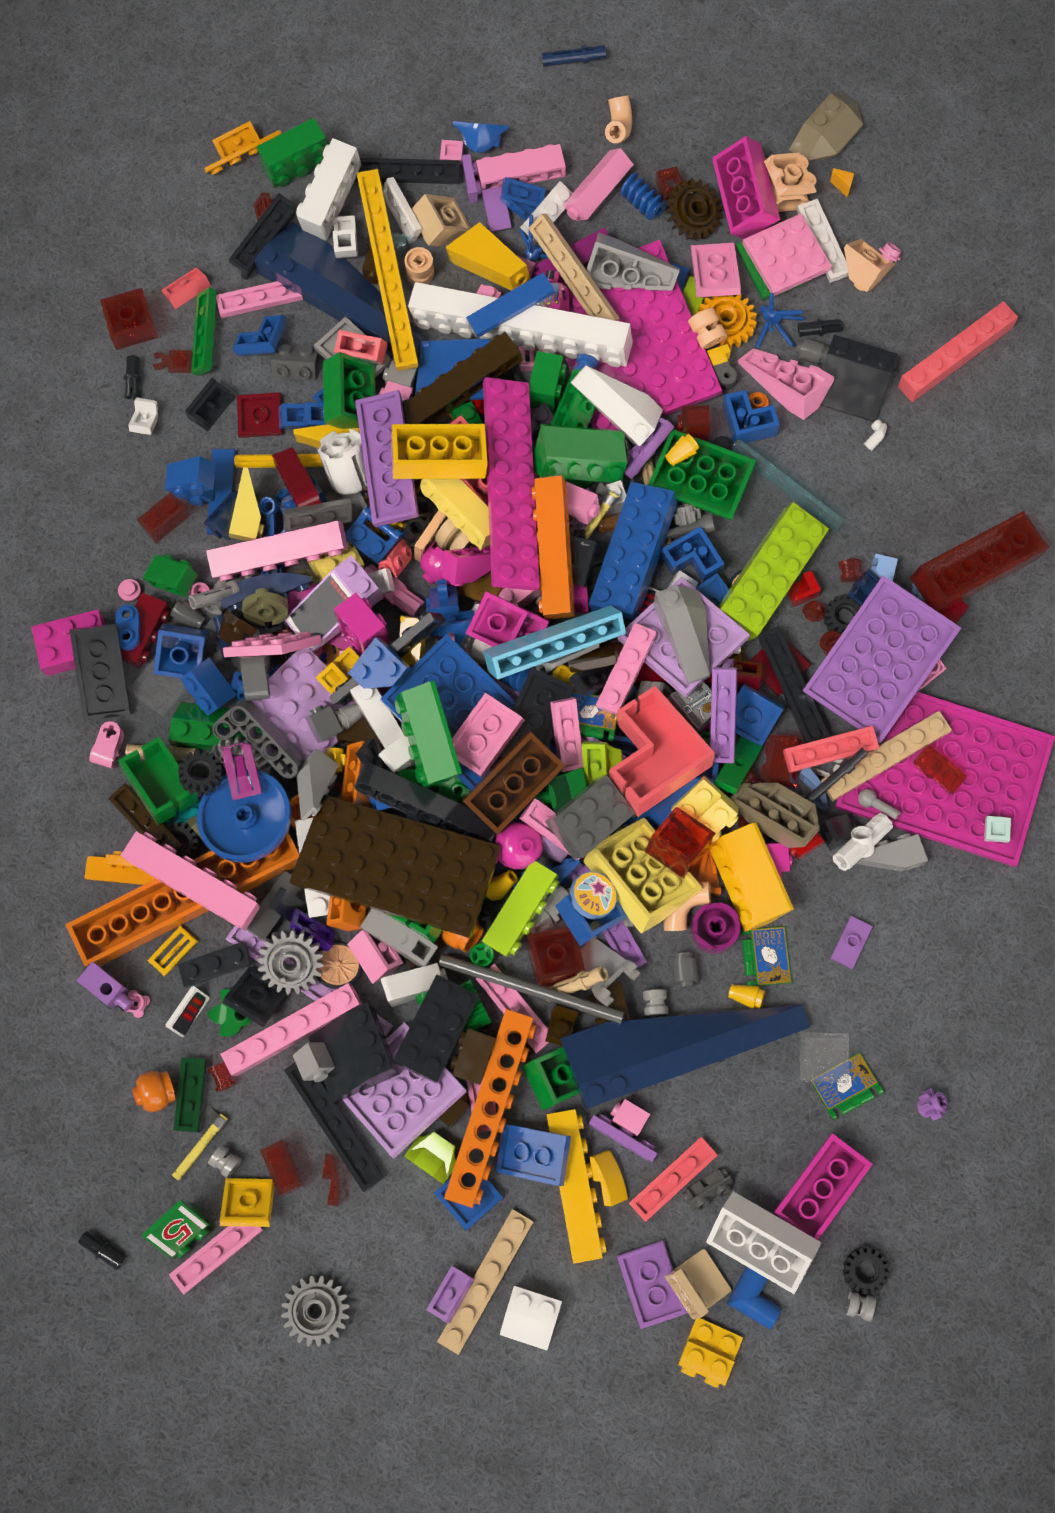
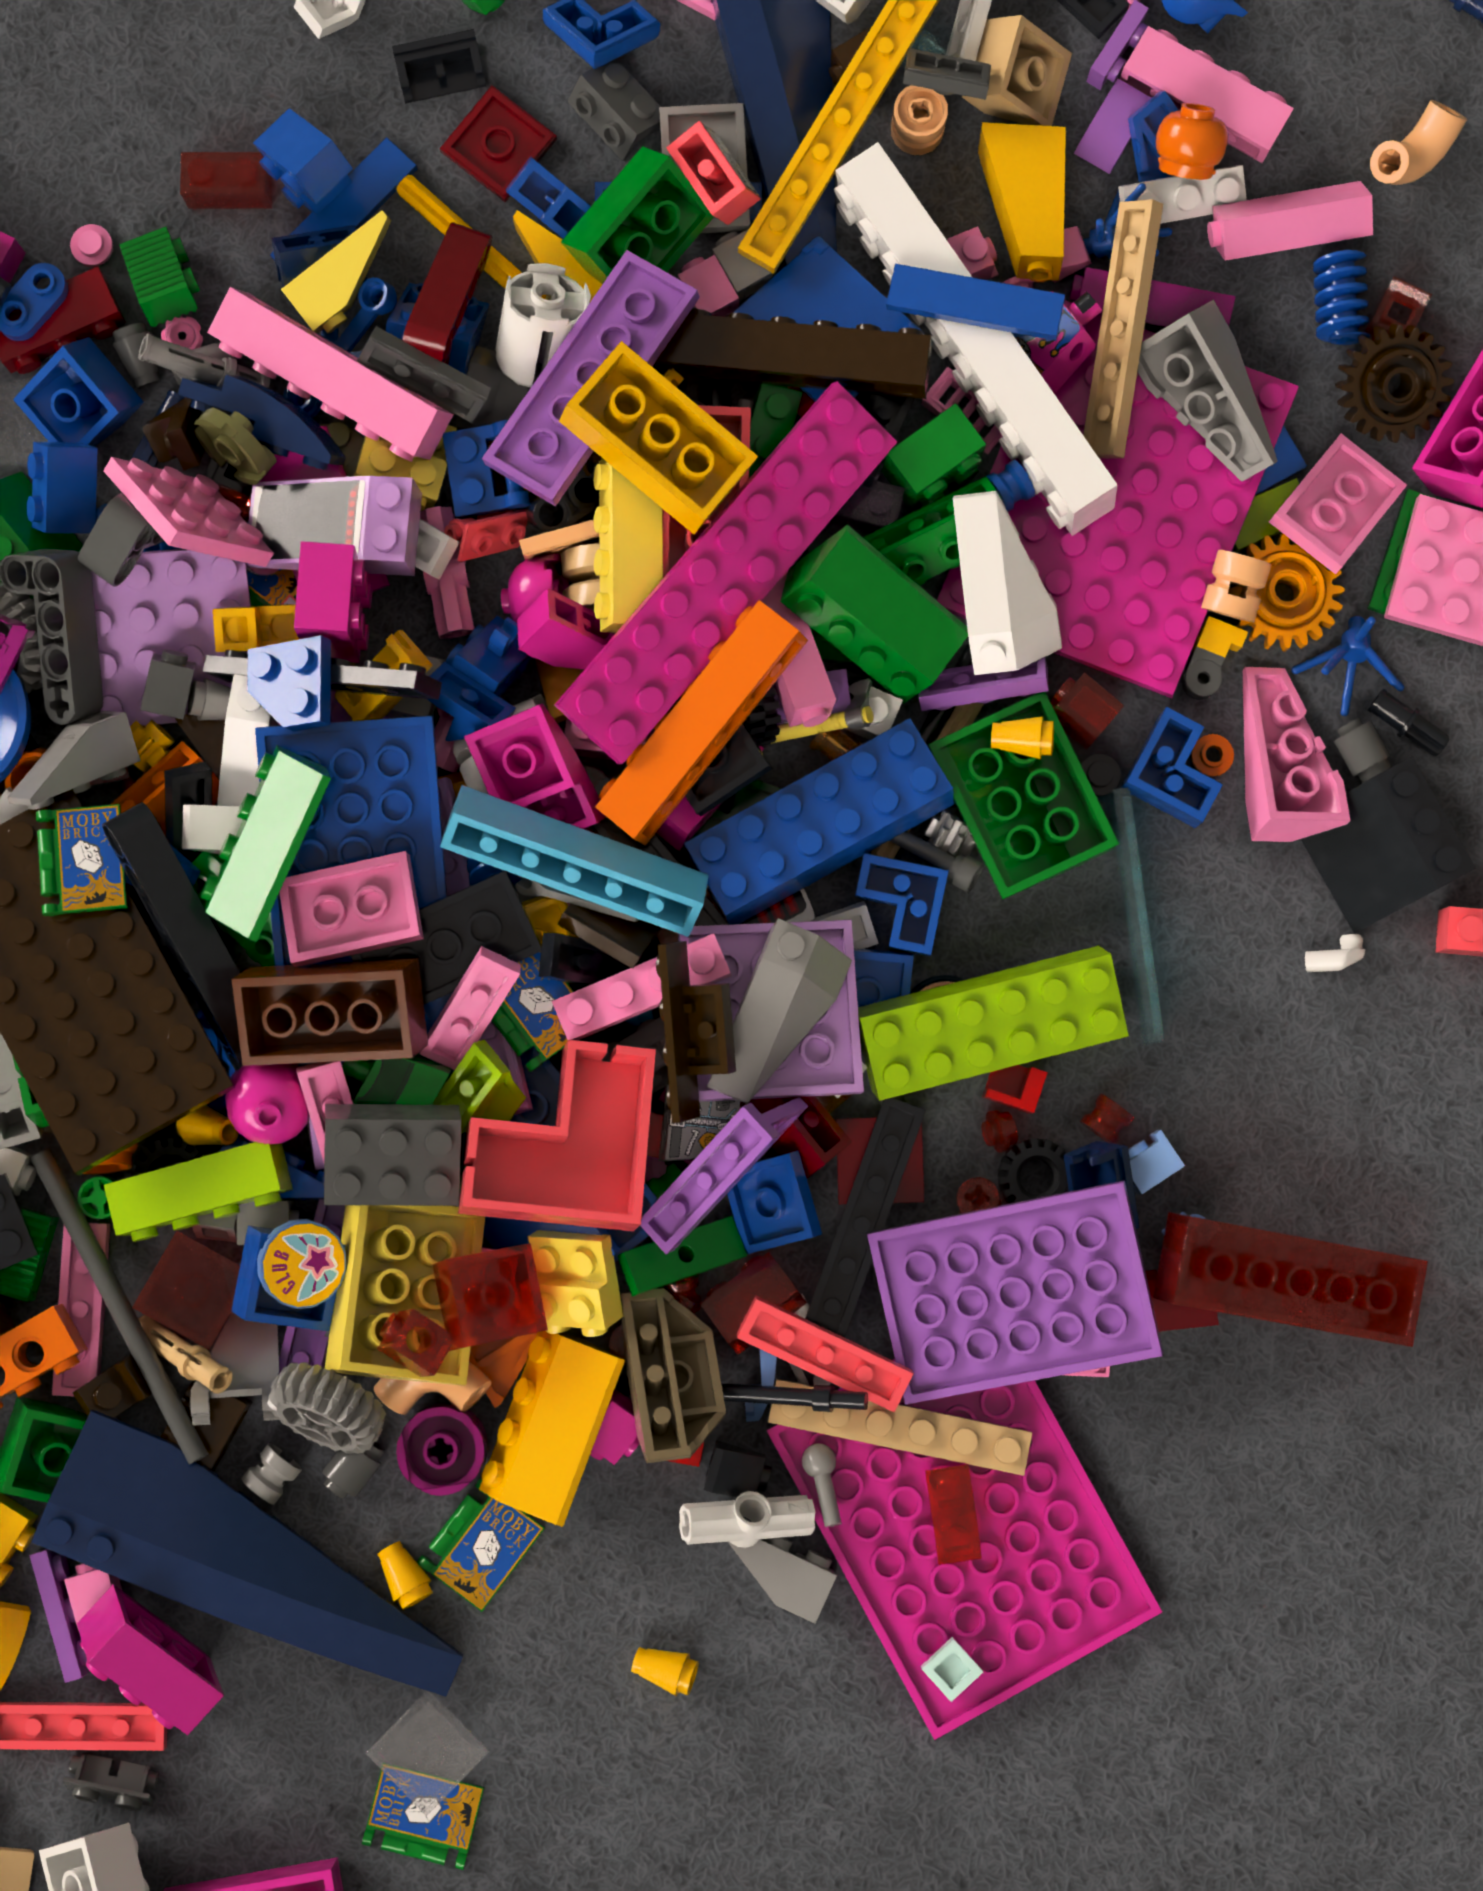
camera: 35 degrees right, 10 degrees up
medium lavender plate [830,916,873,969] -> none
none -> piece [36,804,128,916]
none -> dark pink brick [77,1584,224,1736]
none -> light grey gear [267,1362,386,1454]
none -> clear red brick [377,1309,456,1377]
none -> yellow cone [631,1647,699,1696]
none -> dark brown bracket [656,941,736,1123]
none -> dark grey plate [903,48,991,100]
none -> orange piece [1156,103,1228,180]

